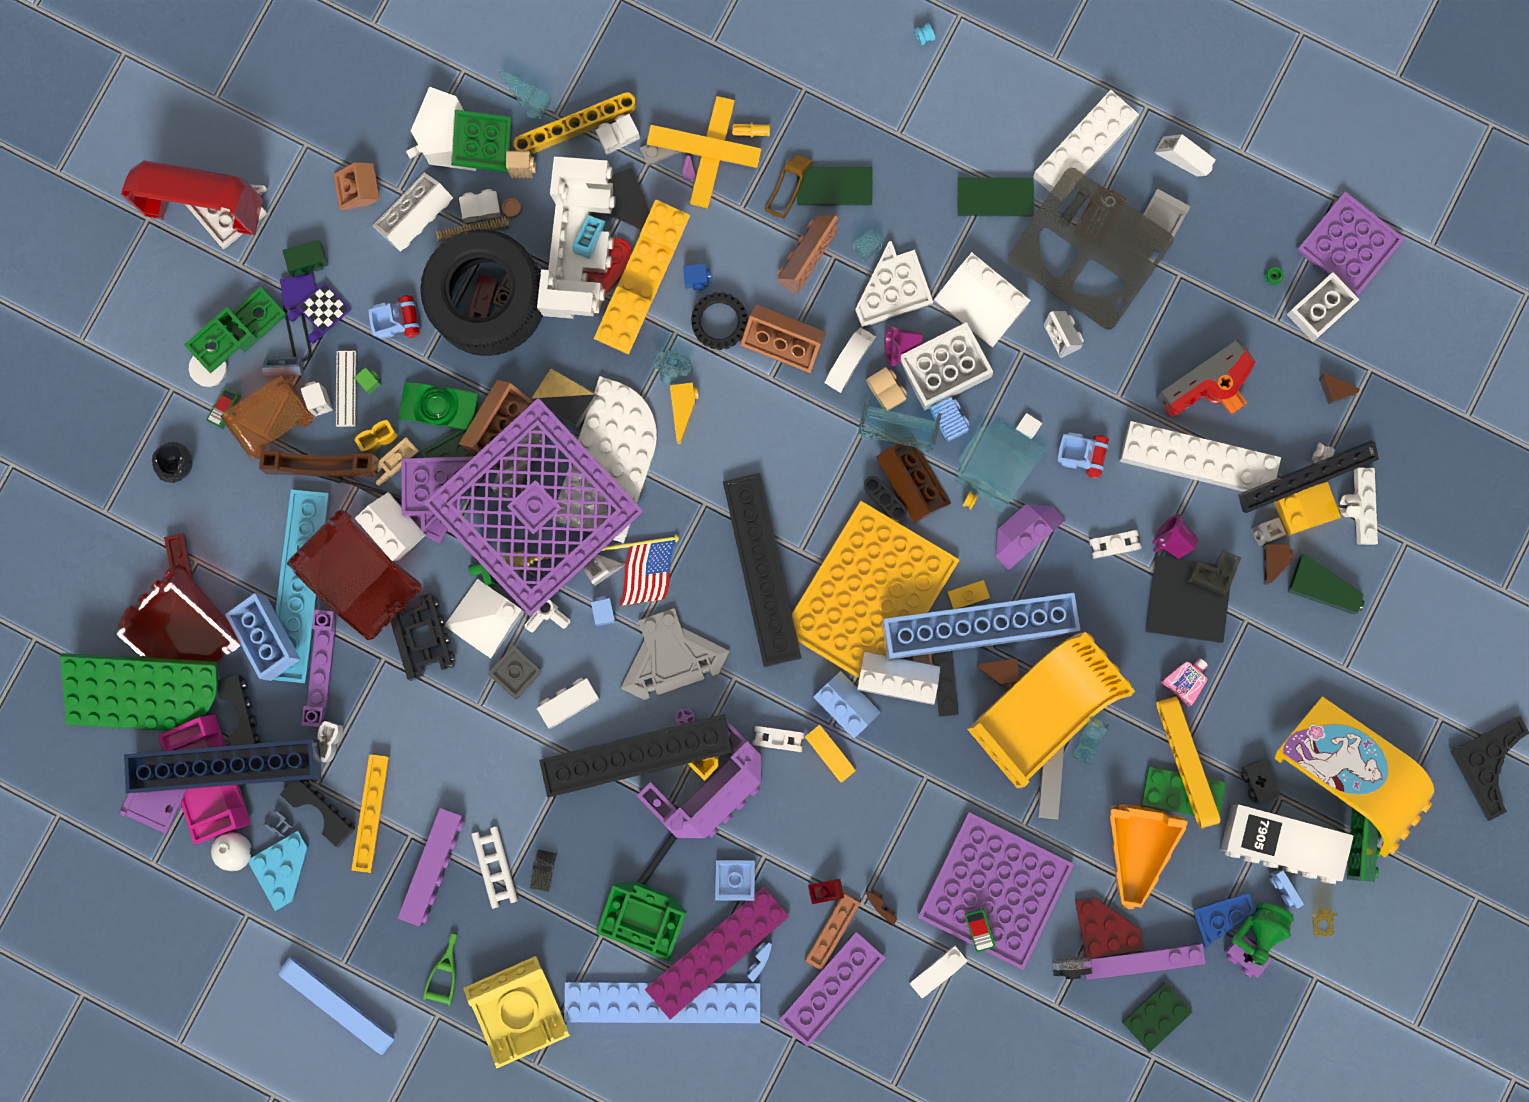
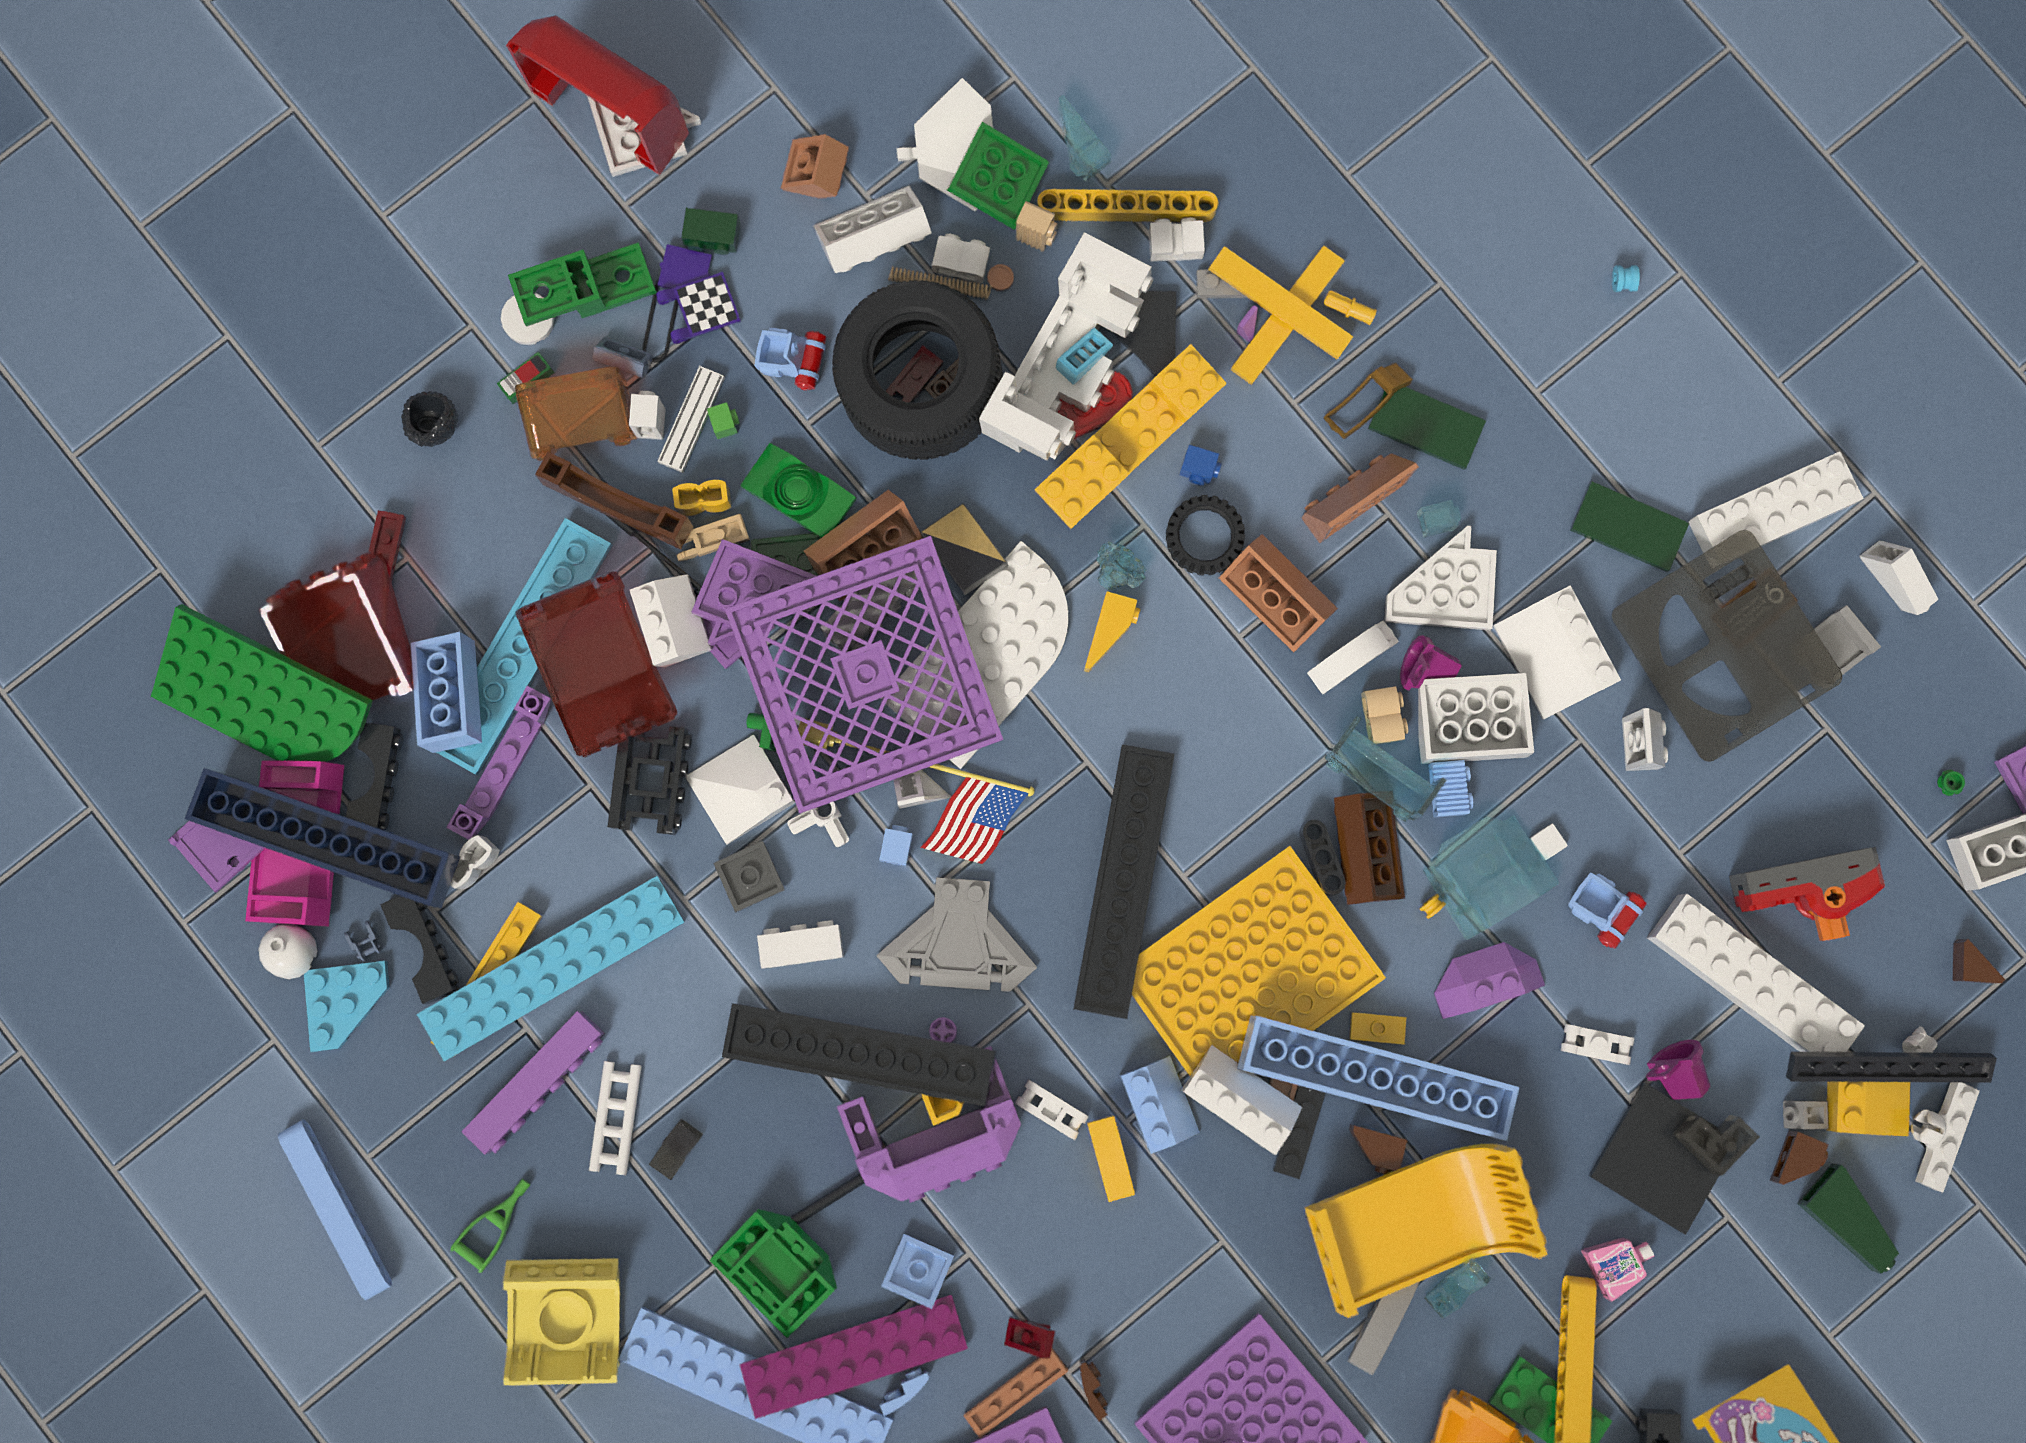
camera: 15 degrees right, 0 degrees up
none -> medium azure plate [417,875,684,1061]

